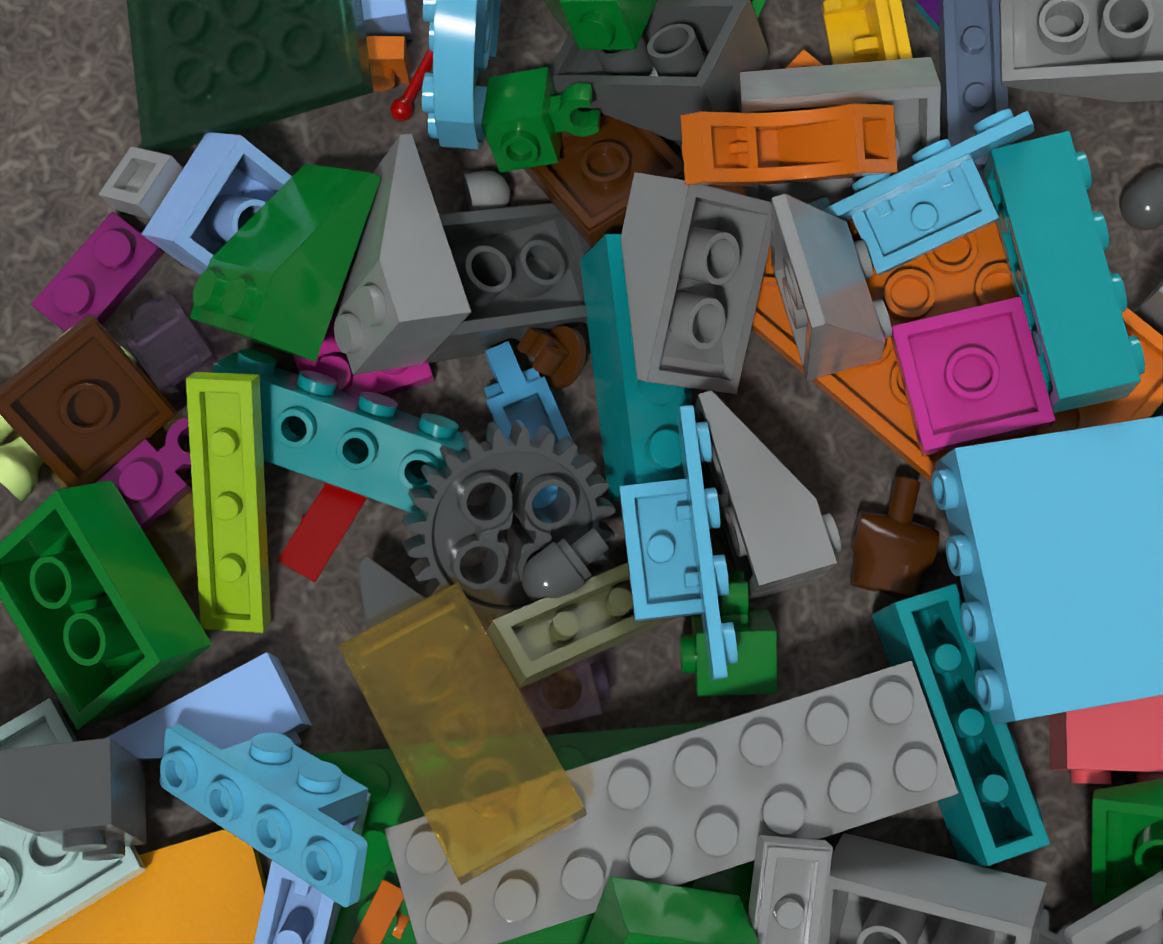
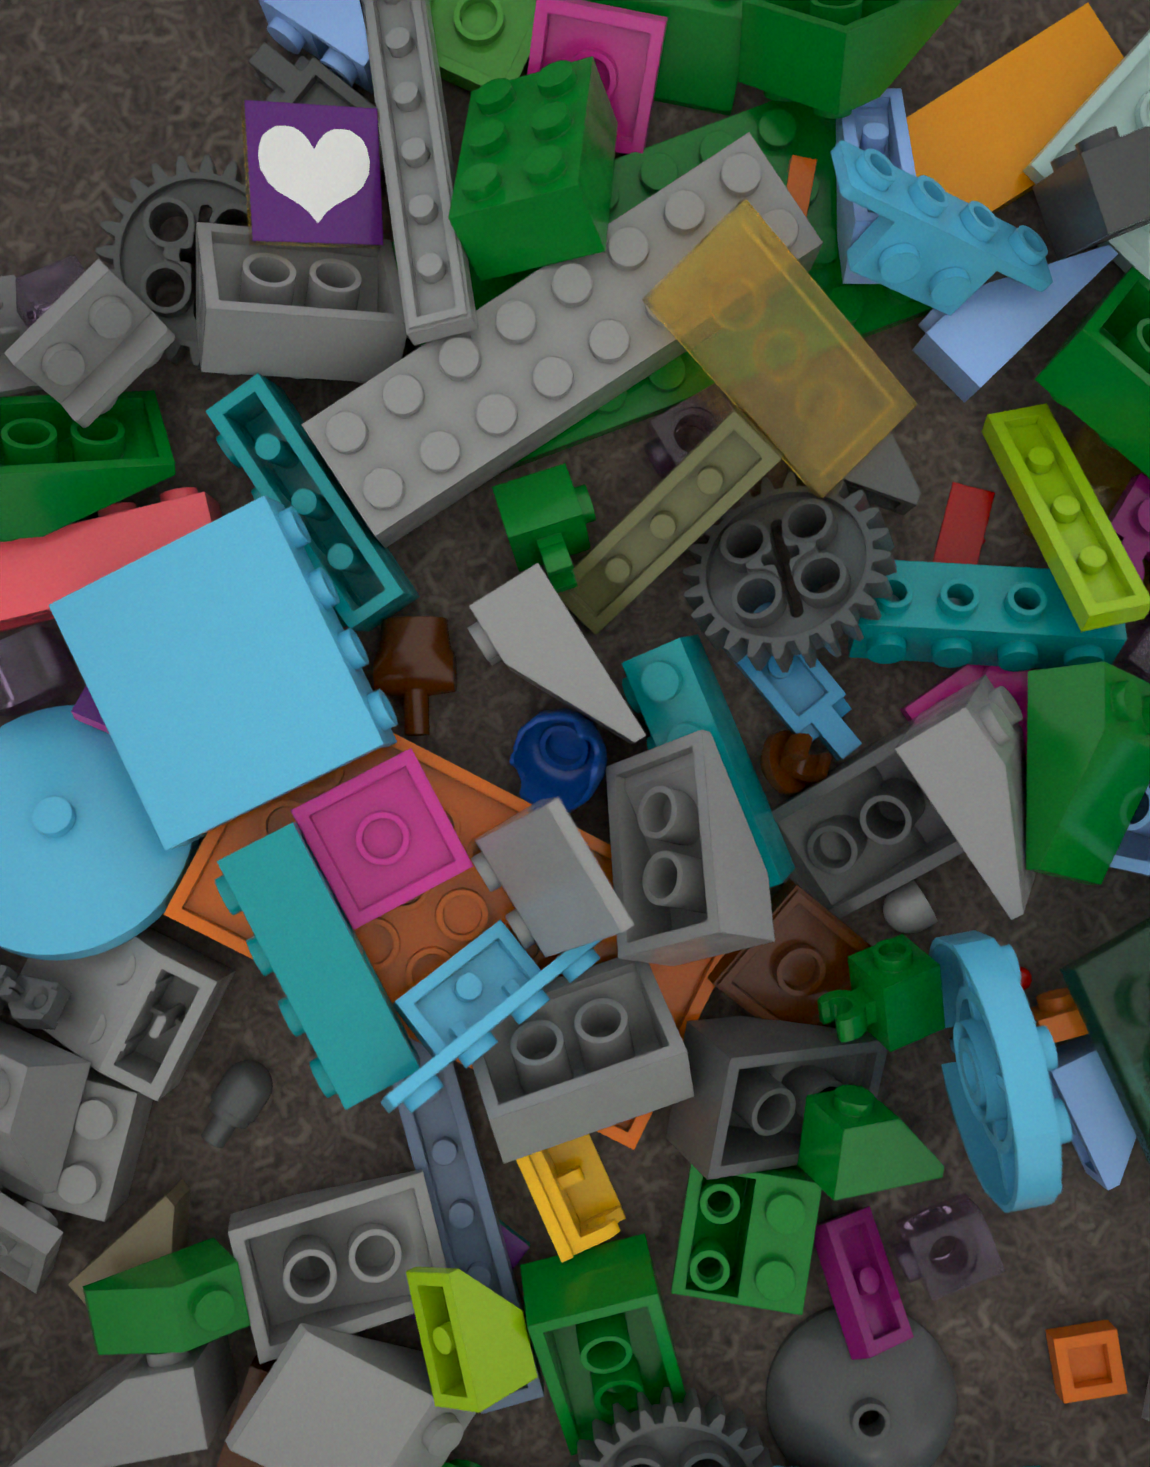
camera: 165 degrees right, 10 degrees up
dark grey cylinder [522,528,609,602] -> none
medium azure bracket [619,405,738,681] -> none
orange arch [680,103,897,187] -> none
none -> blue hair [509,708,608,813]

